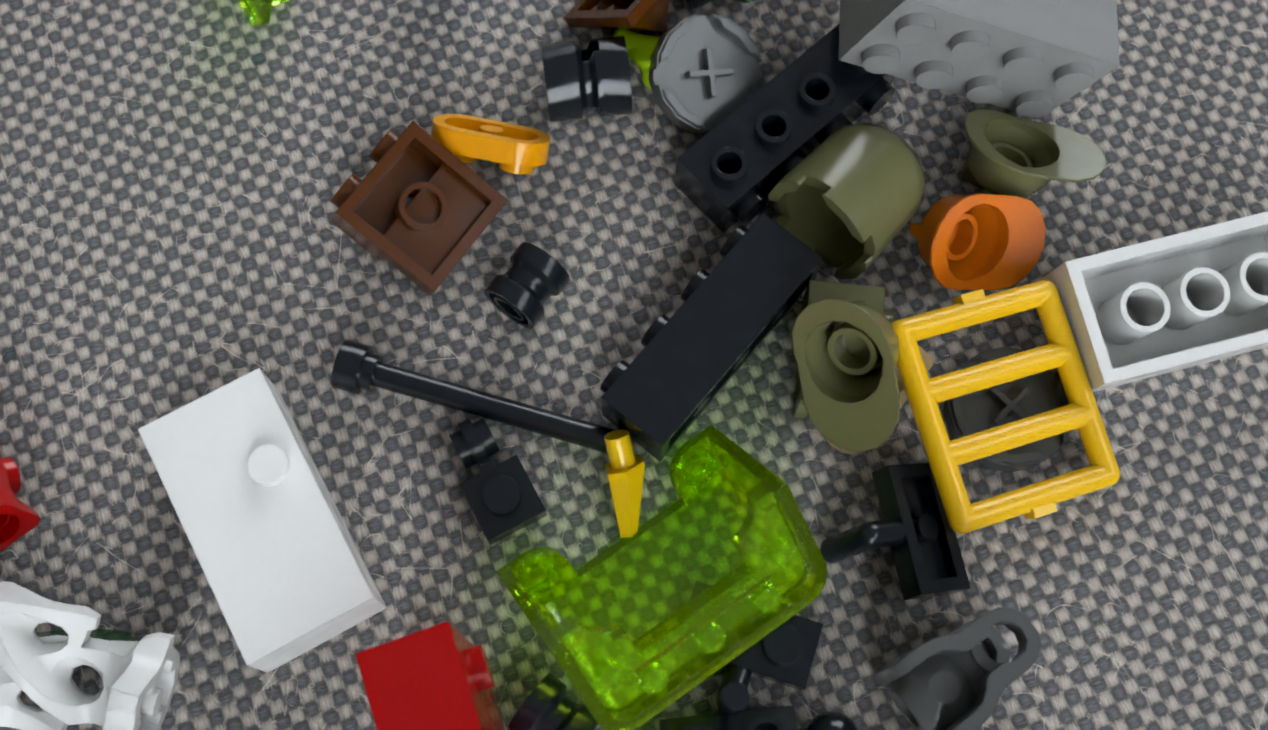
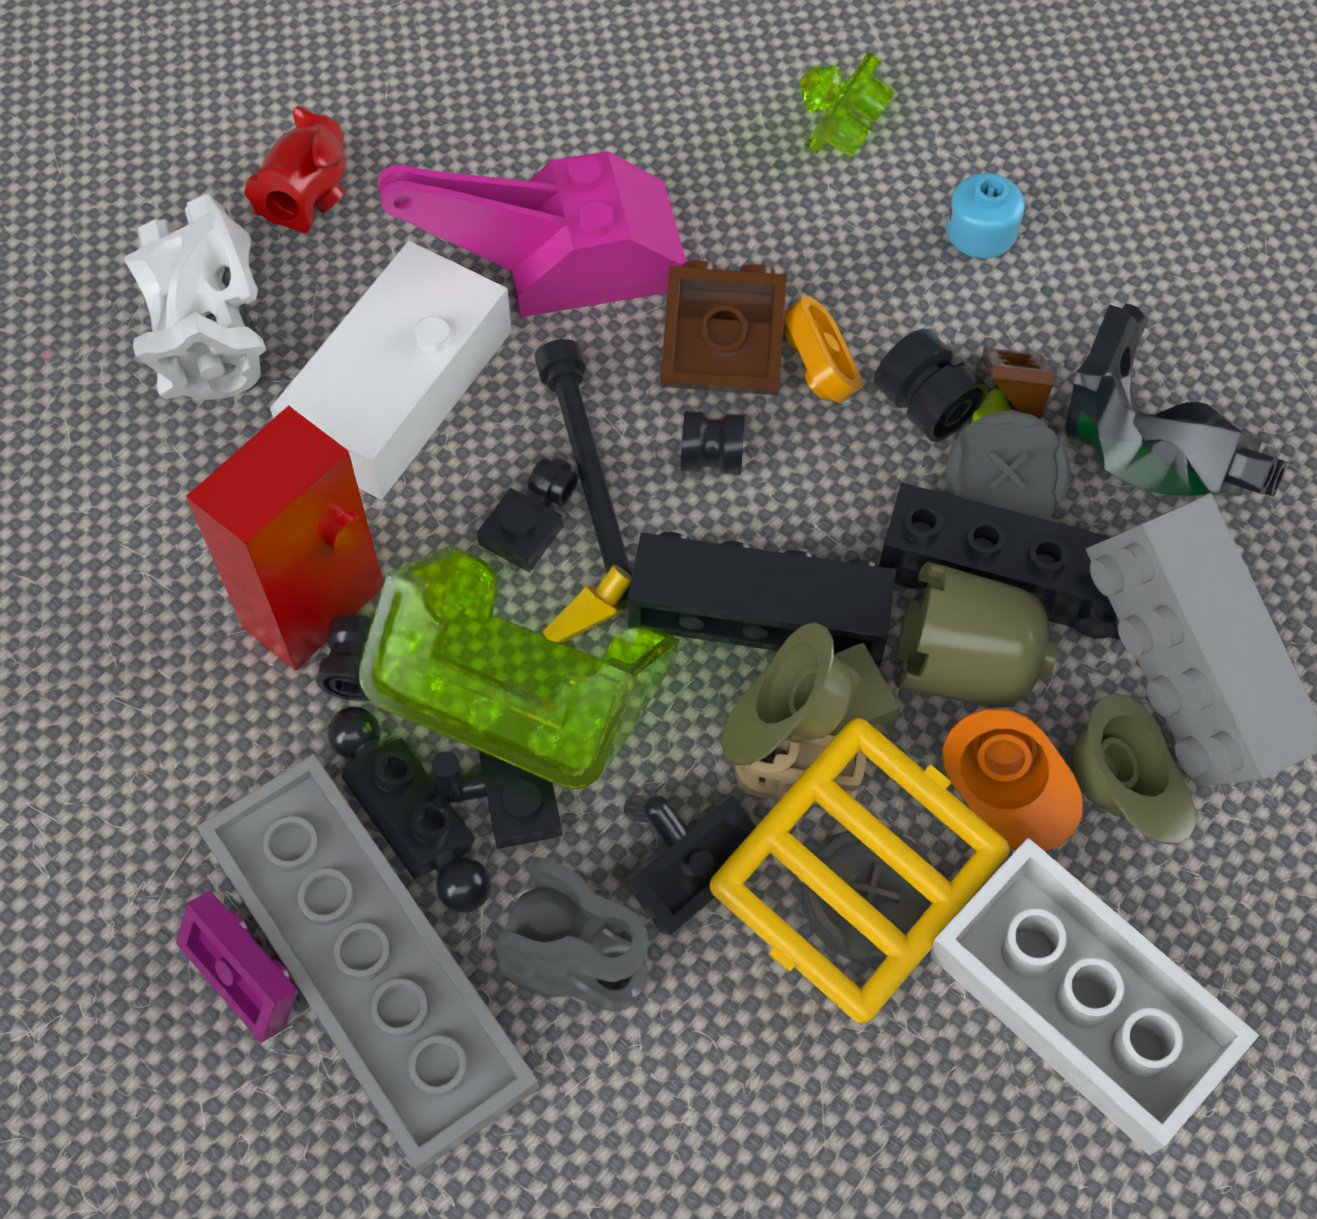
camera: 60 degrees right, 10 degrees down
none -> dark pink slope [377,151,686,318]

